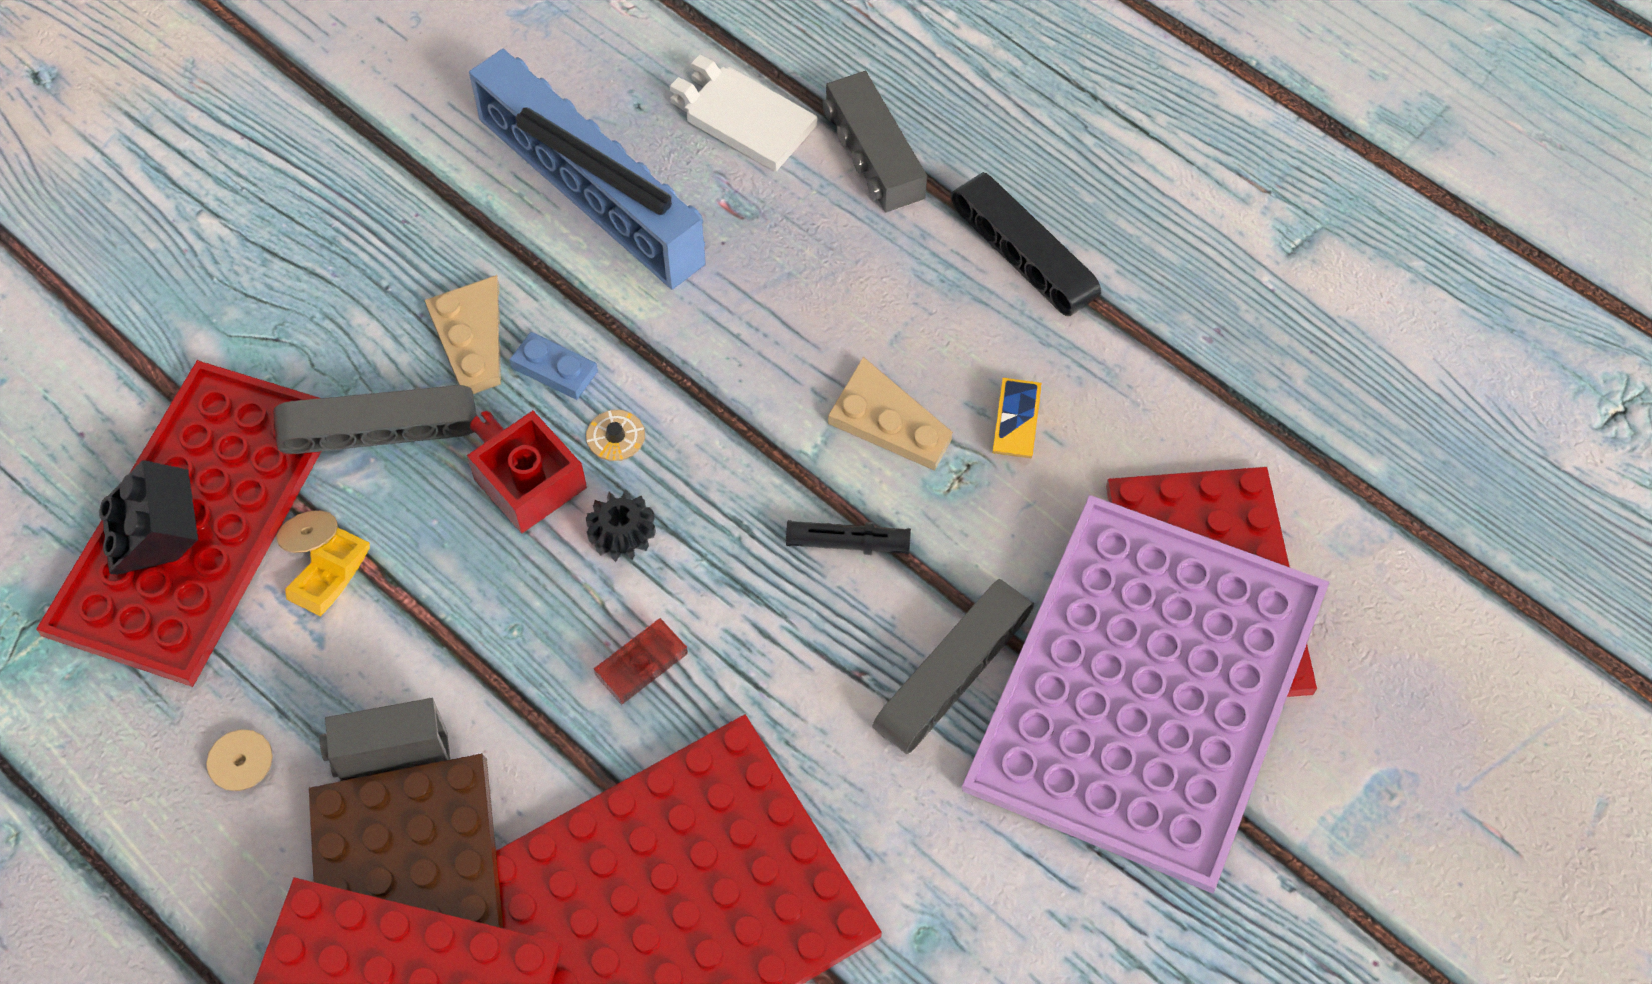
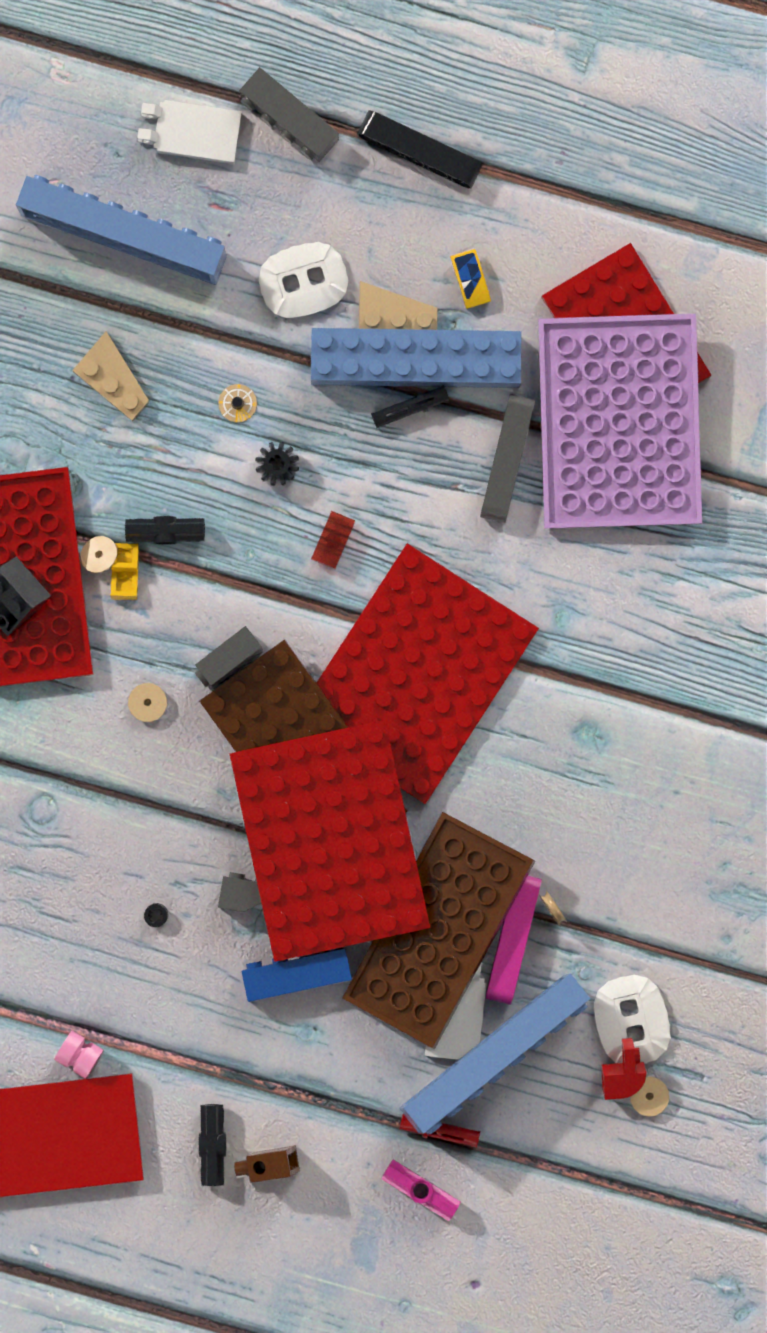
camera: 30 degrees left, 25 degrees up
dark grey beam [273,385,477,454] -> none
red brick [467,410,587,534] -> none
medium blue plate [509,332,598,400] -> none
black axle [516,107,672,215] -> none
none -> black piece [125,516,205,545]
none -> white piece [259,242,348,318]
none -> medium blue brick [311,328,521,388]

